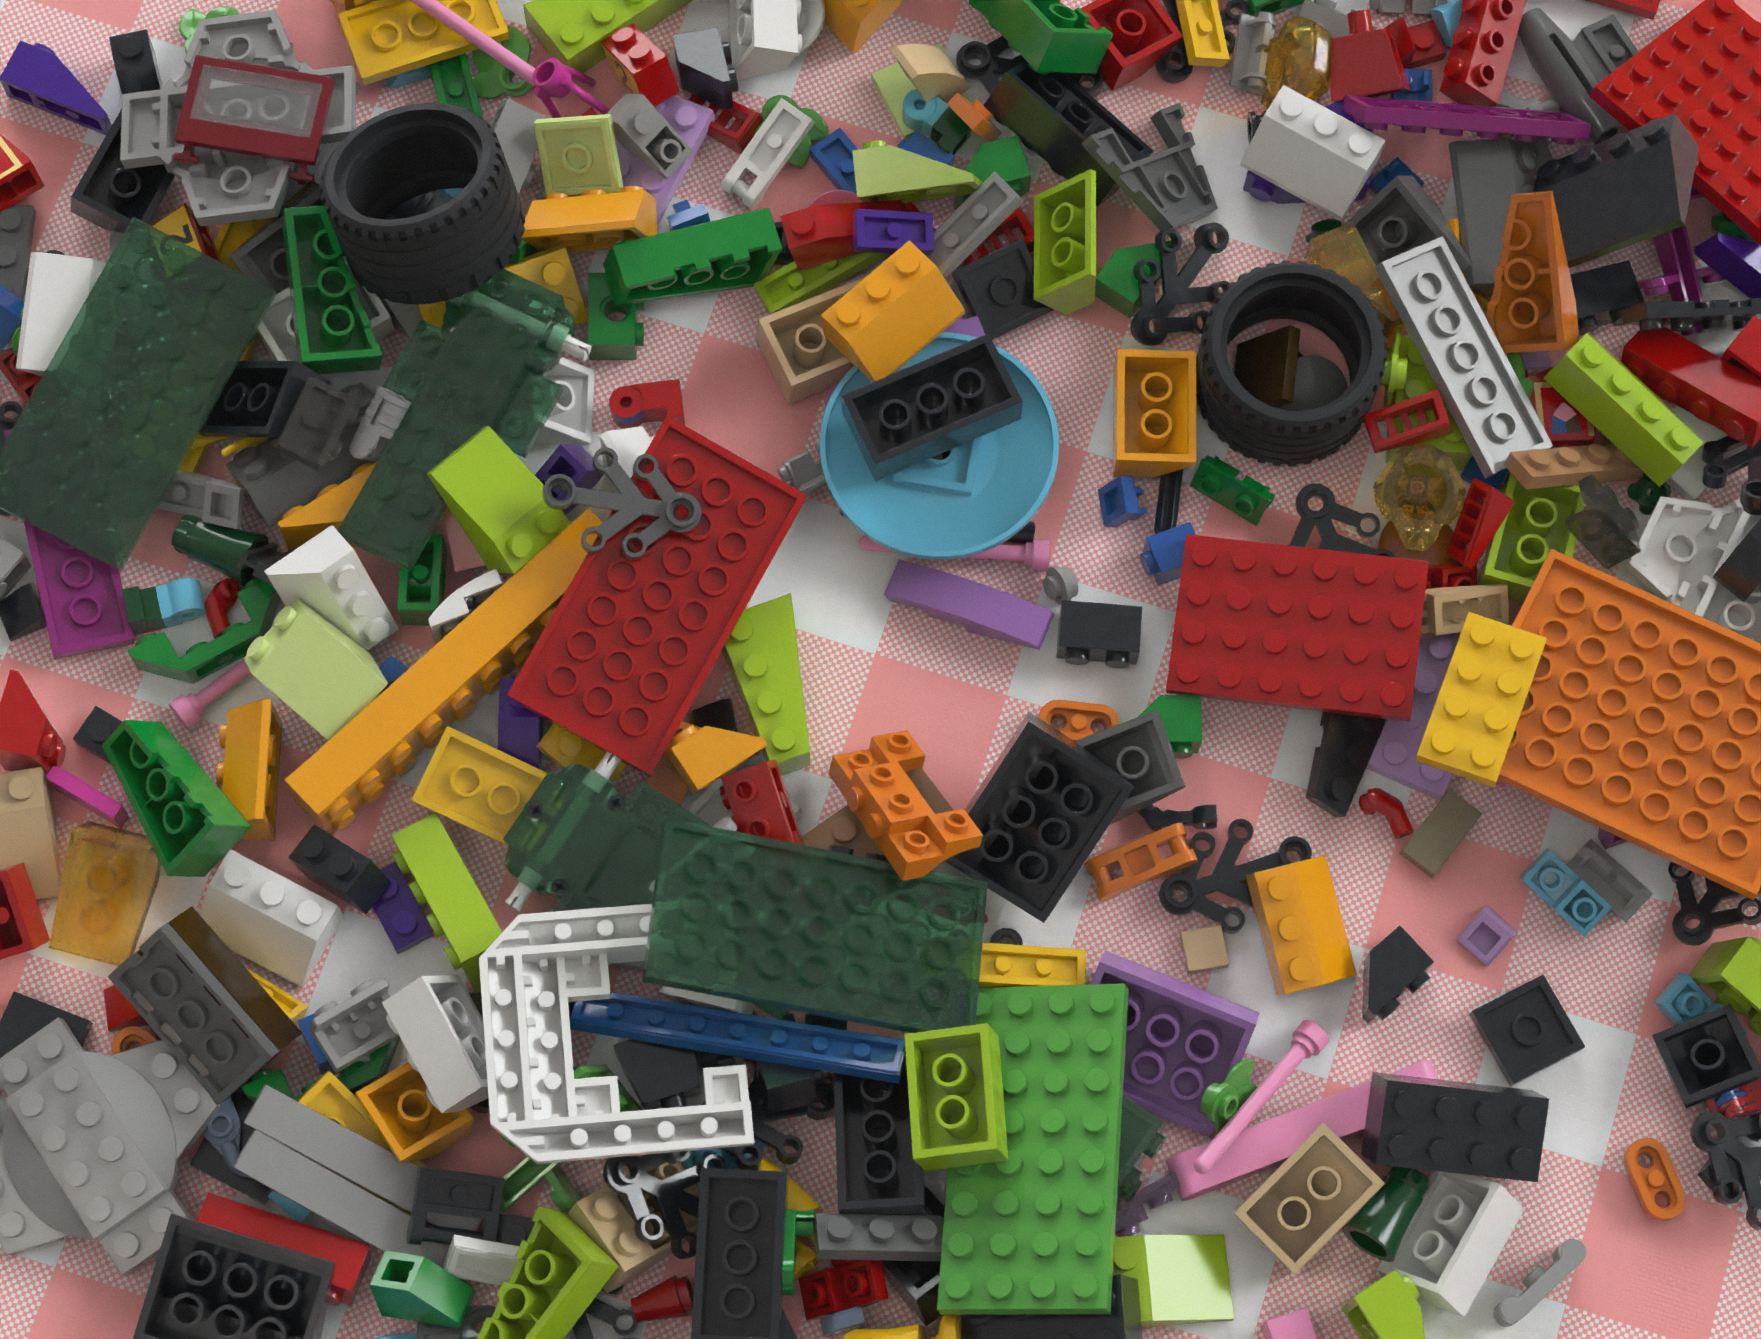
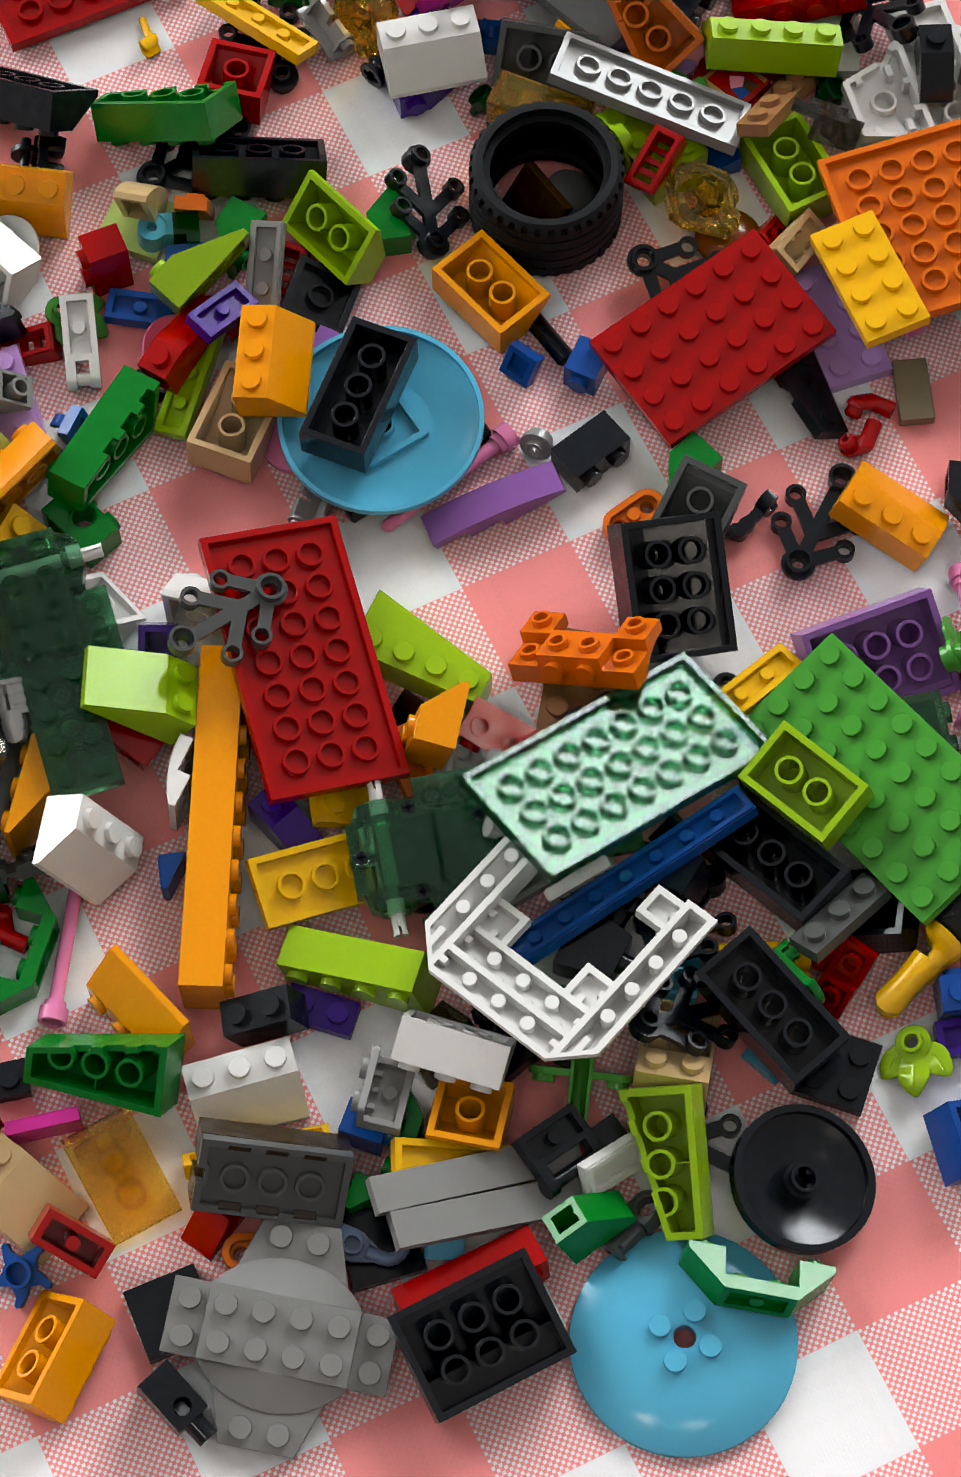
camera: 40 degrees left, 5 degrees down
yellowish green slope [244,598,388,741] -> none
green brick [397,533,447,626] -> none
red leg [609,379,685,429] -> none
red cone [631,1275,694,1323] -> none
sand blue tile [820,1306,865,1337] -> none
dark grey wing [1082,103,1218,231] -> none
orange plate [1084,823,1198,902] -> none
tan tile [1180,925,1229,974] -> none
green hinge [1189,455,1275,526] -> none
red slope [1446,478,1515,570] -> none
none -> red brick [75,223,134,297]
none -> red arm [838,418,882,458]

